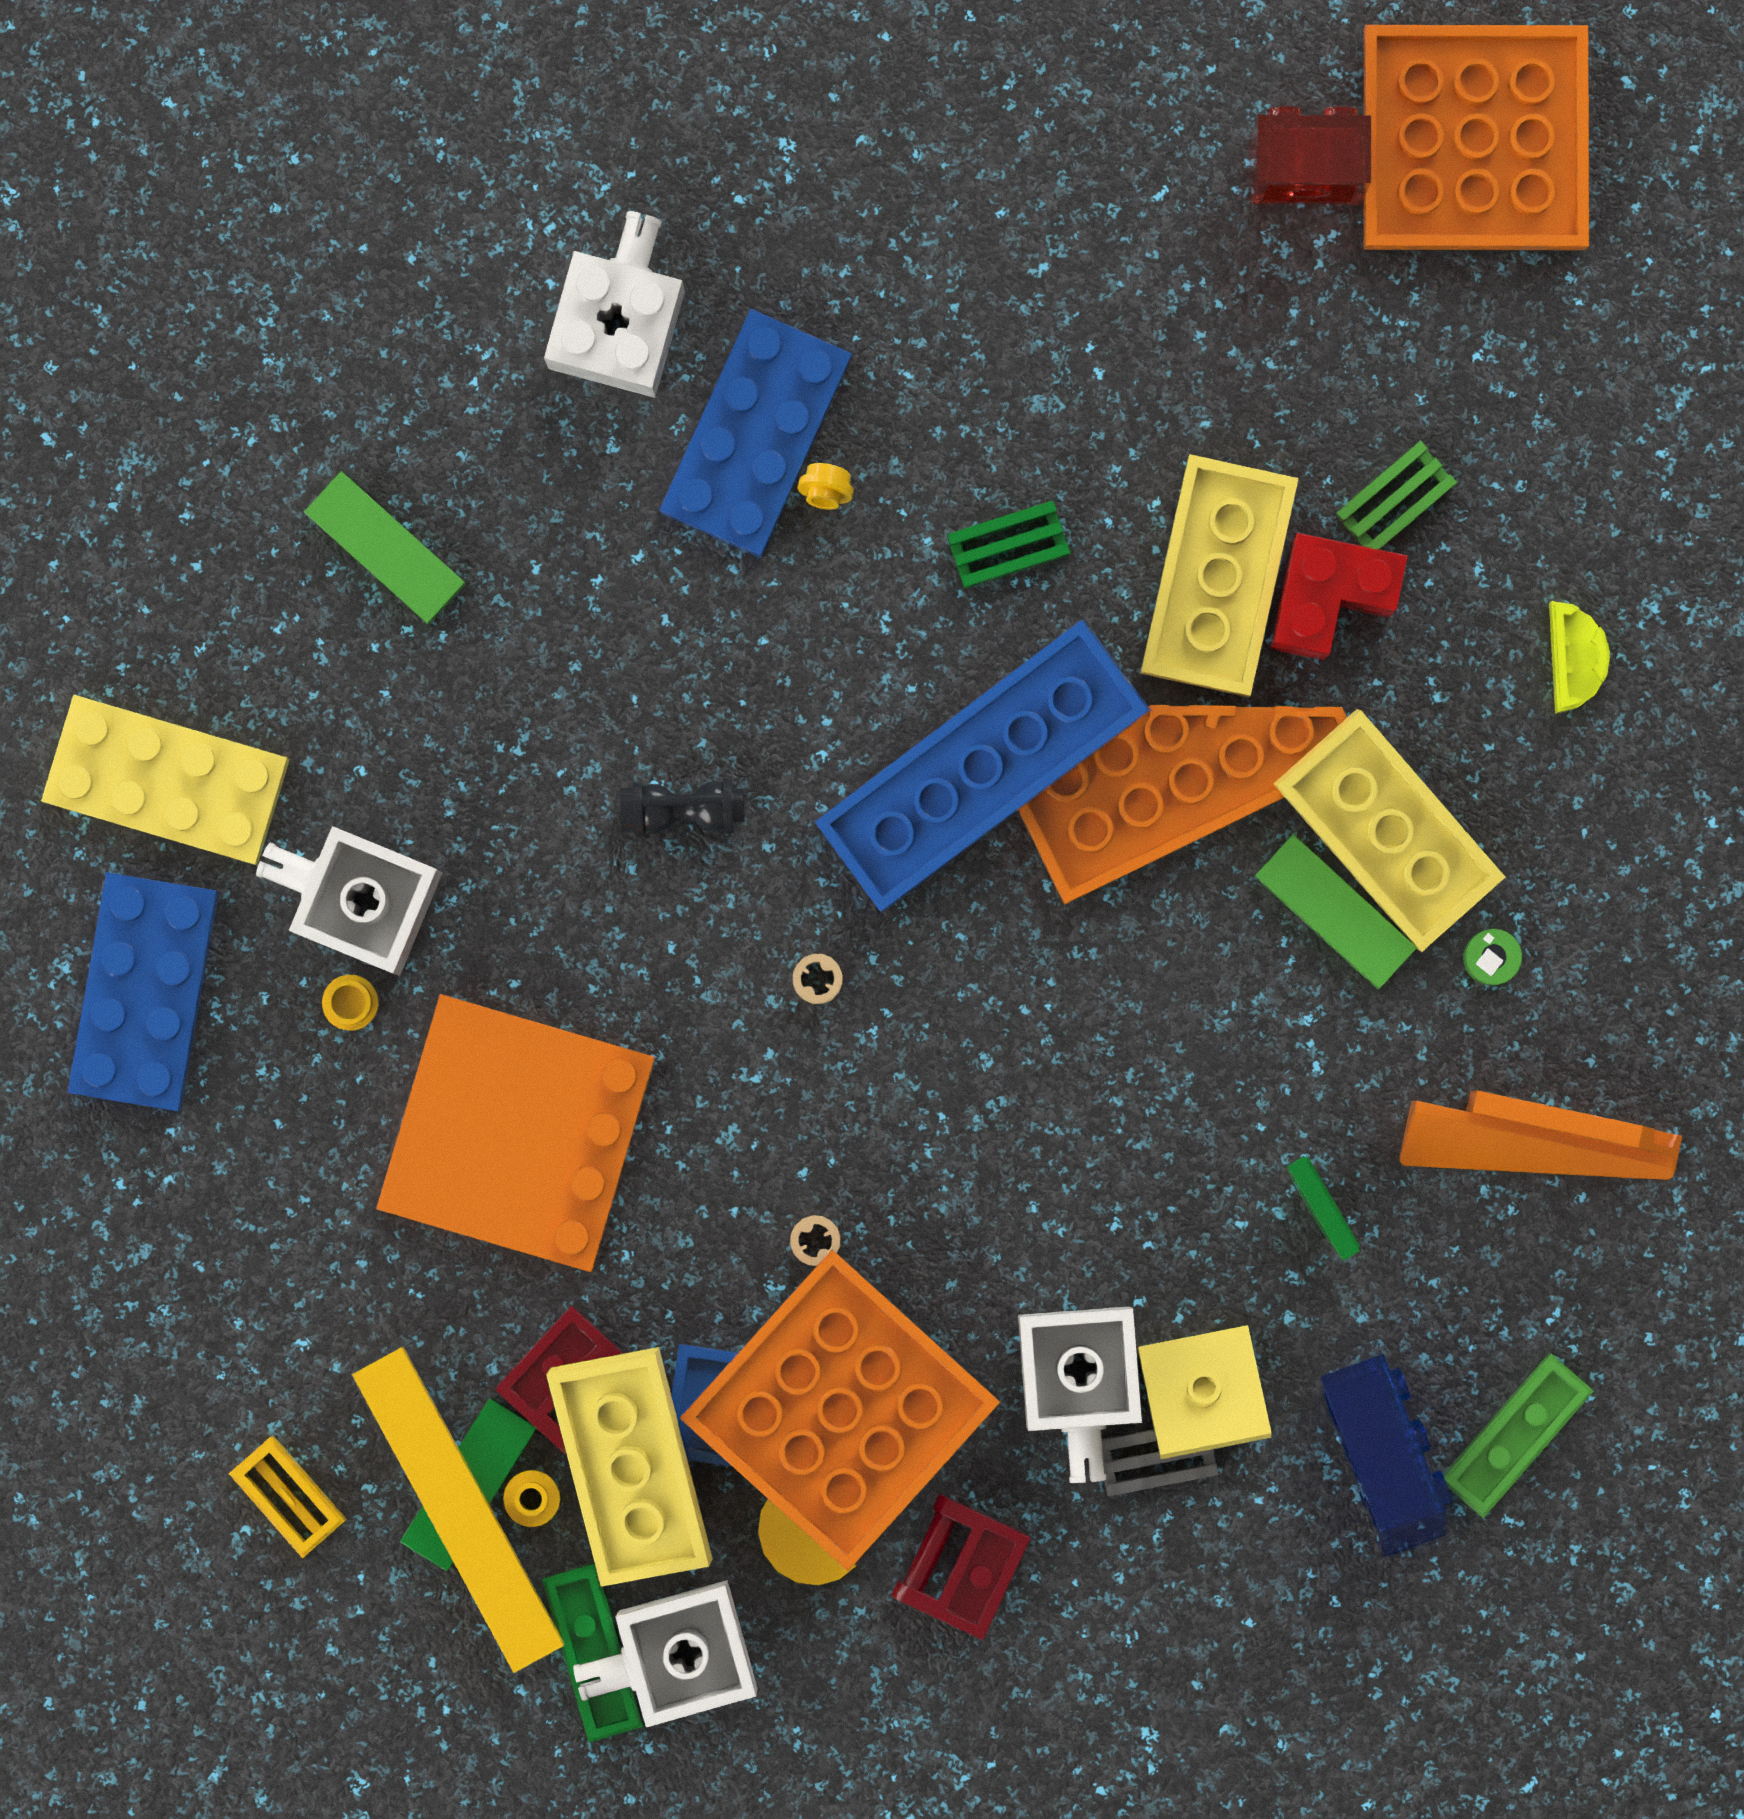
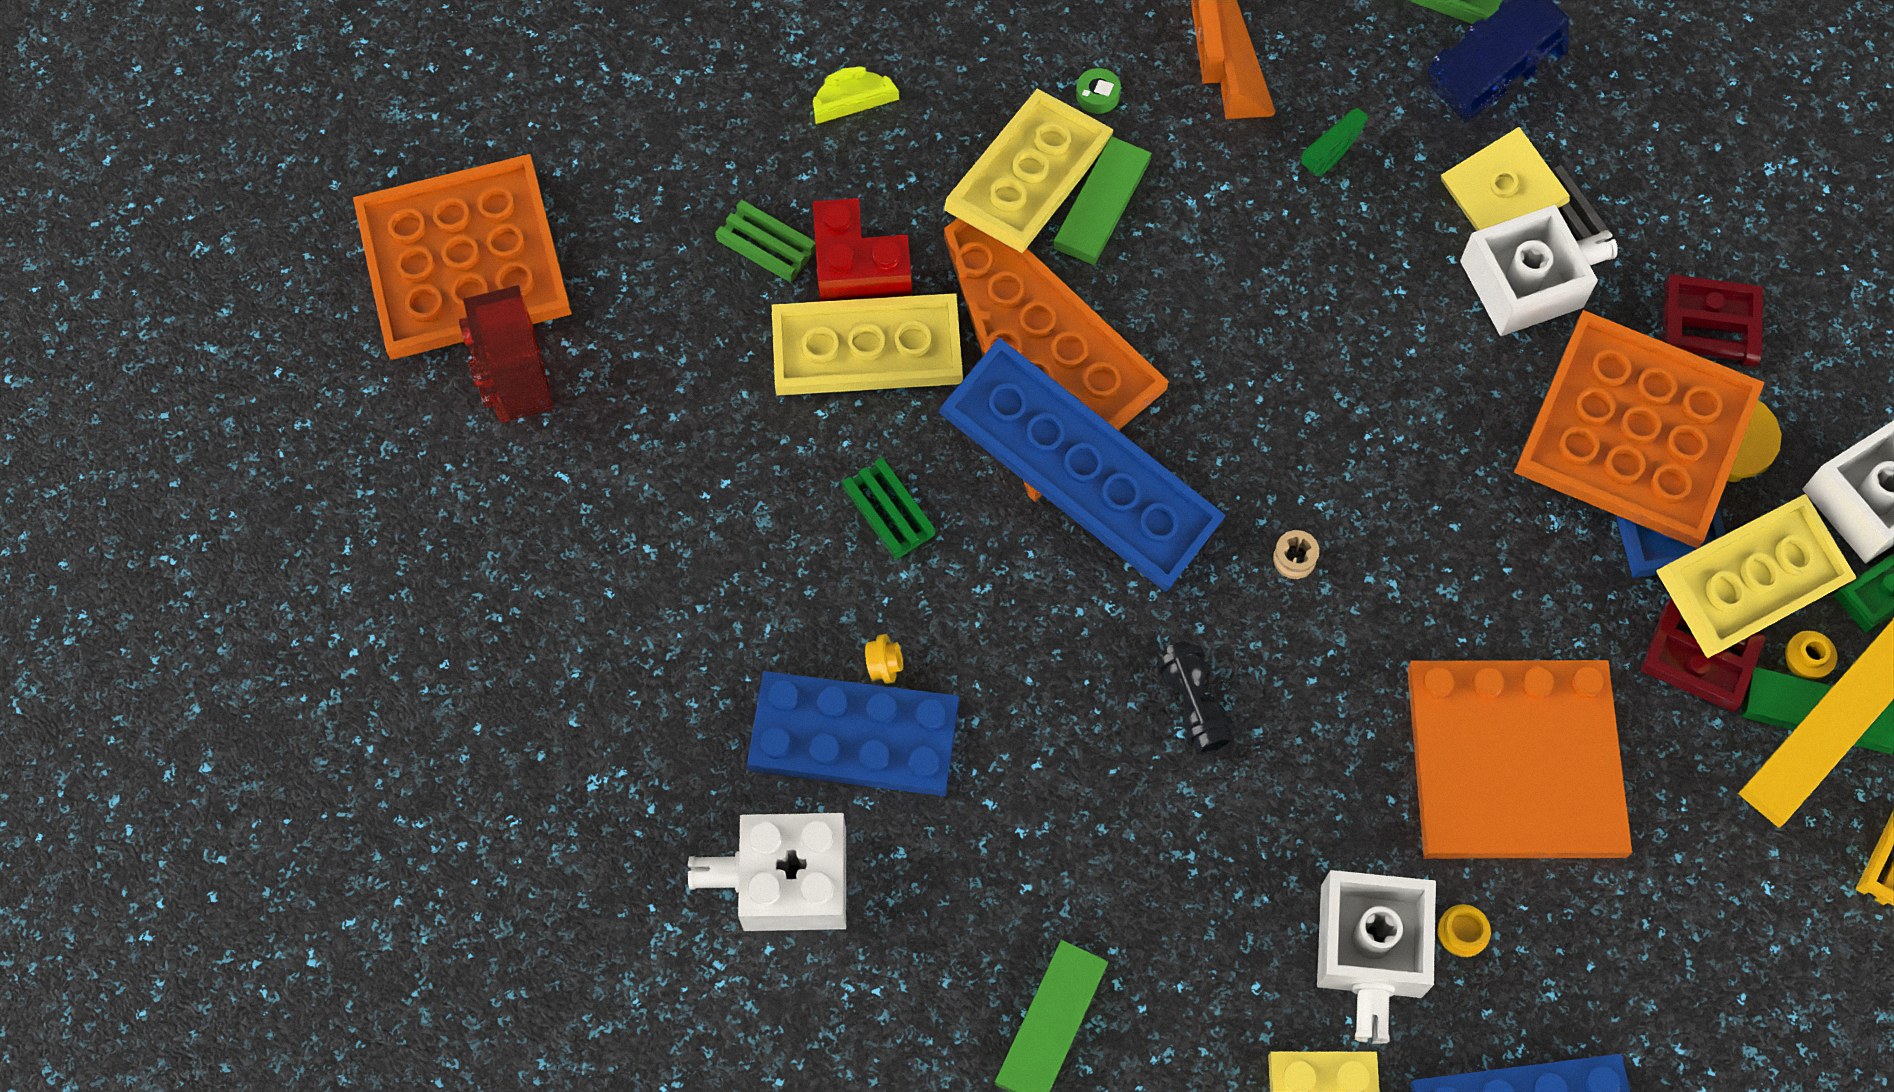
camera: 110 degrees left, 20 degrees down
tan bush [790,1215,841,1266] -> none

